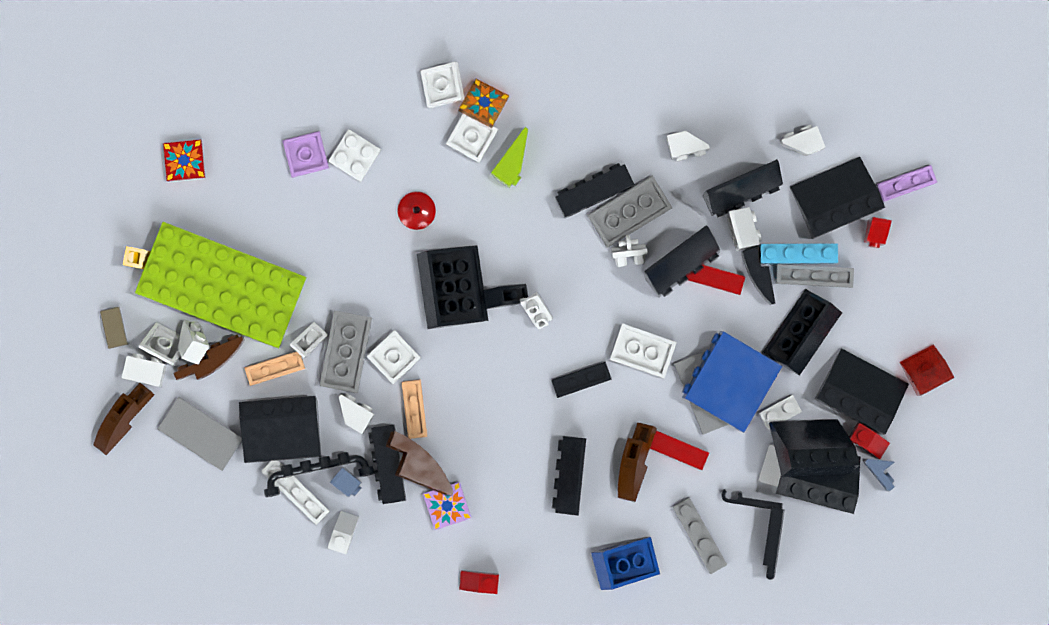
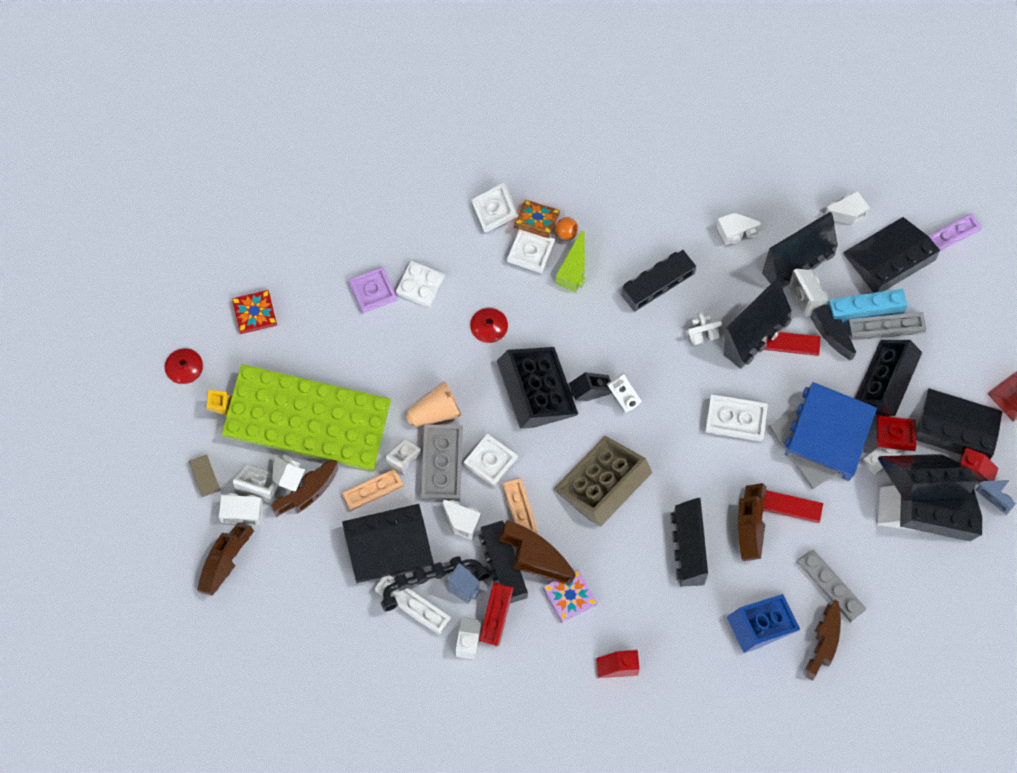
camera: 10 degrees left, 20 degrees down
light grey tile [158,397,242,471] -> none
black tile [551,361,612,398] -> none
light grey tile [587,175,672,248] -> none
black hinge [721,489,785,580] -> none
red slope [864,217,892,248] -> none
none -> red dish [165,348,203,384]
none -> light nougat cone [406,381,462,427]
none -> red tile [479,582,514,646]
none -> dark tan slope [554,436,652,526]
none -> orange piece [555,217,578,240]
none -> reddish brown slope [805,599,841,680]
none -> red tile [876,415,917,451]

